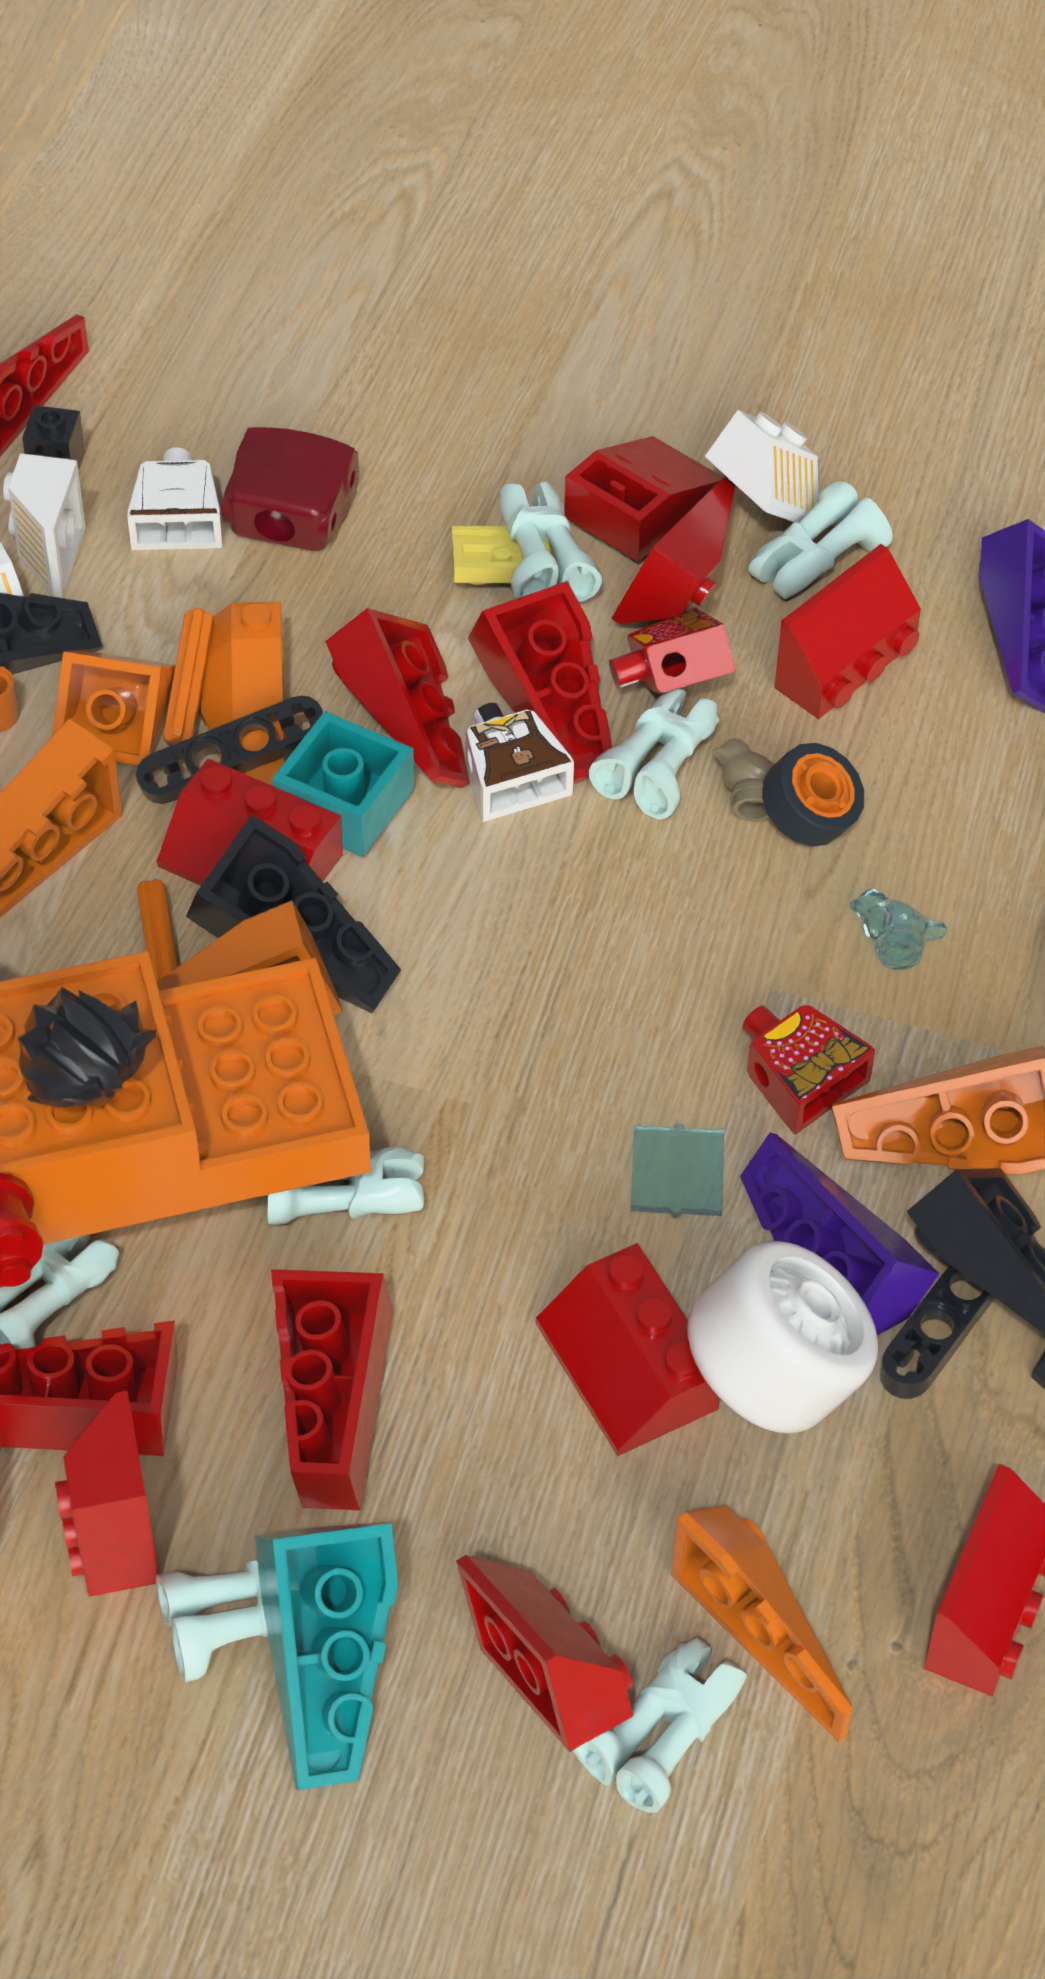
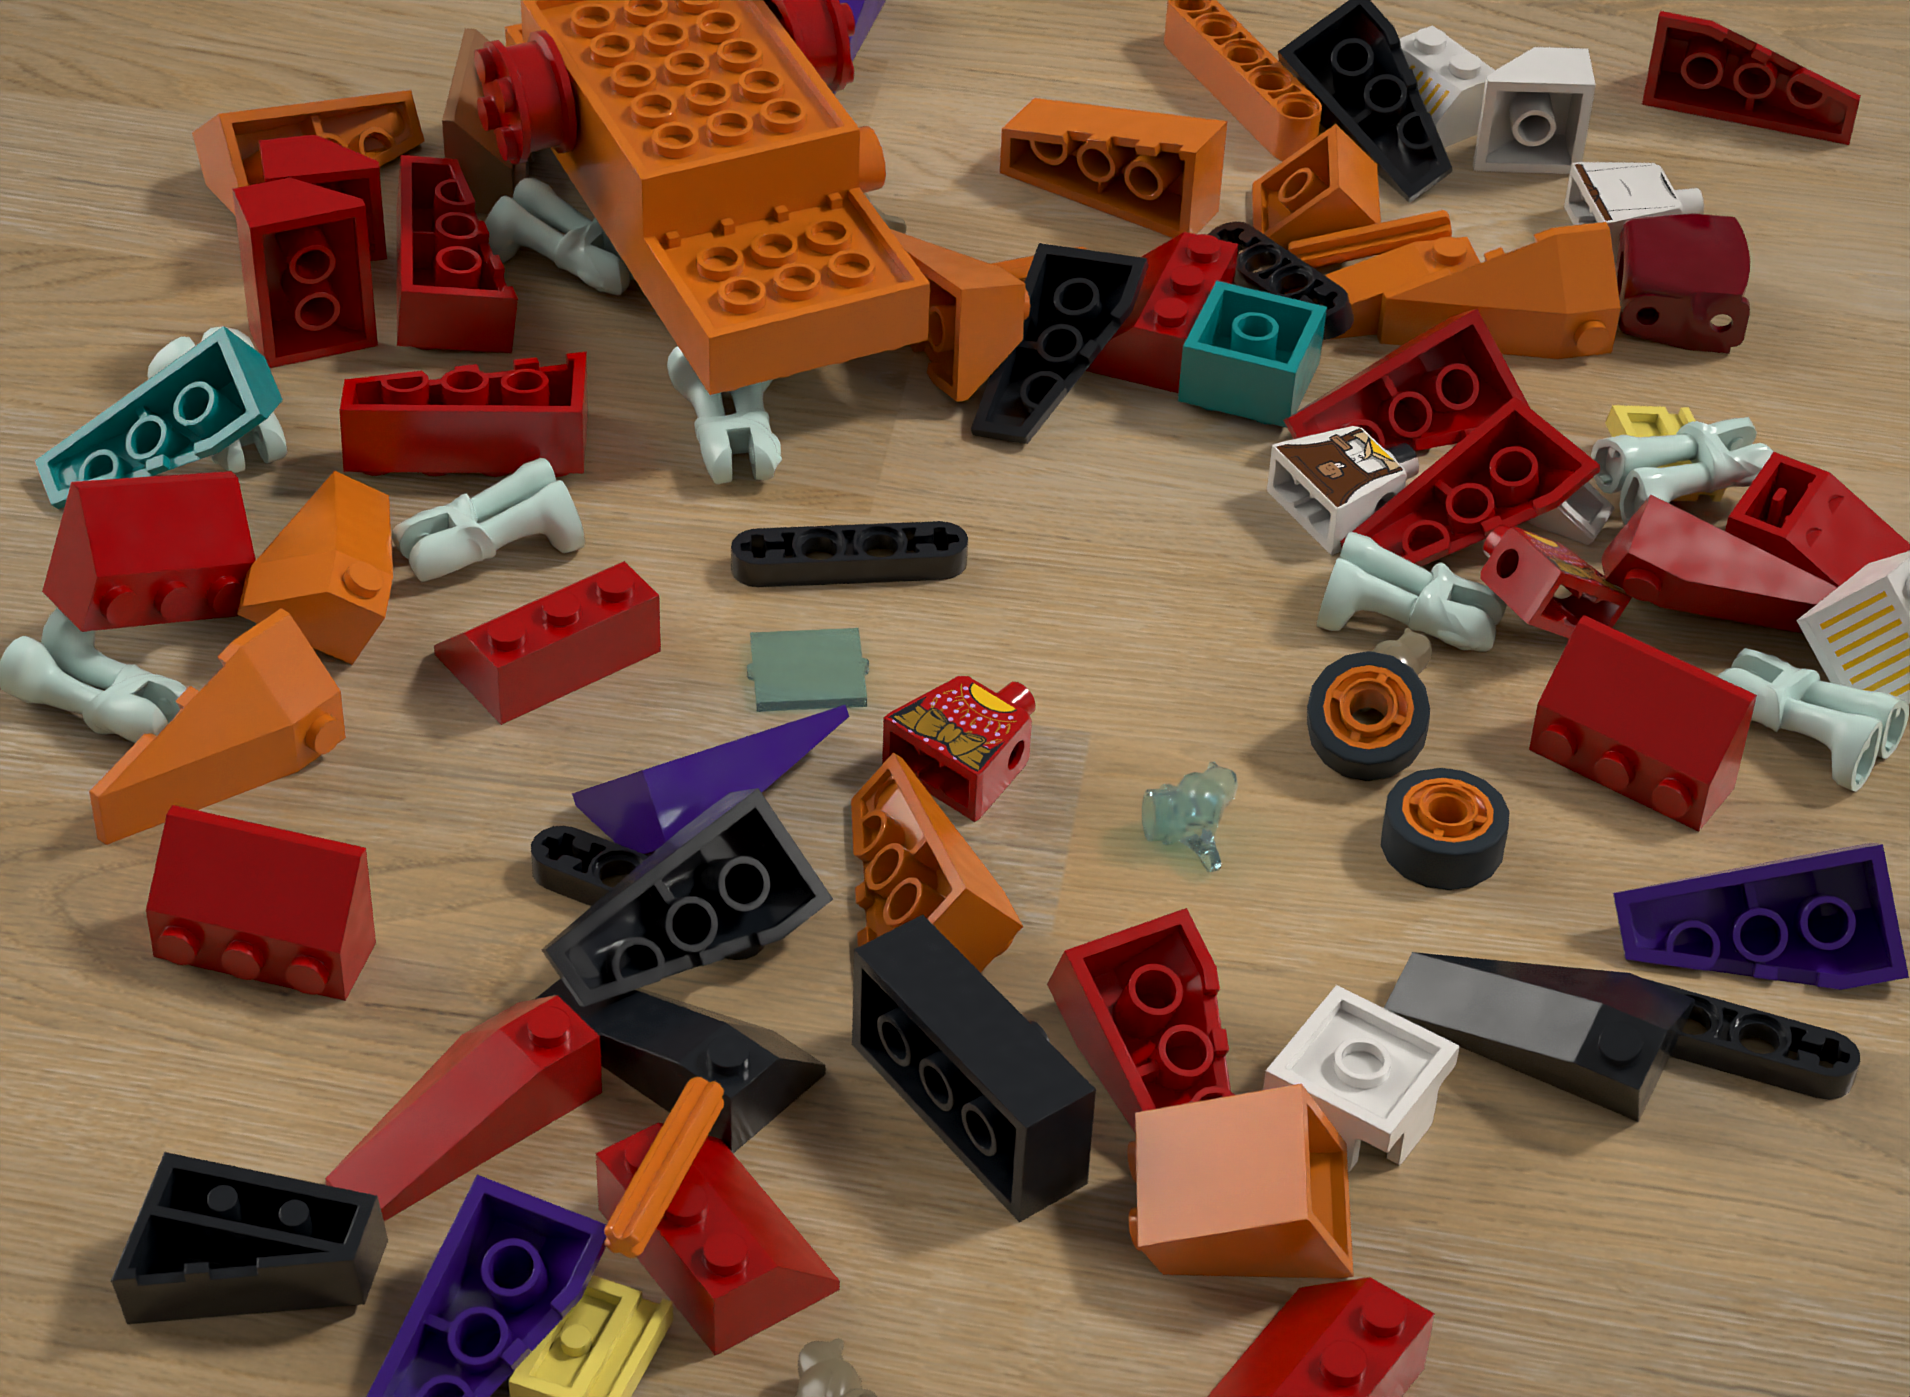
camera: 80 degrees right, 10 degrees down
black hair [17,987,156,1107] -> none
black brick [22,405,85,471] -> none
white wheel [687,1241,878,1434] -> none
none -> orange wedge [237,471,393,665]
none -> light aqua piece [392,458,585,582]
none -> black beam [731,521,968,587]
none -> orange wedge [1377,222,1621,359]
none -> black wheel [1380,768,1510,890]

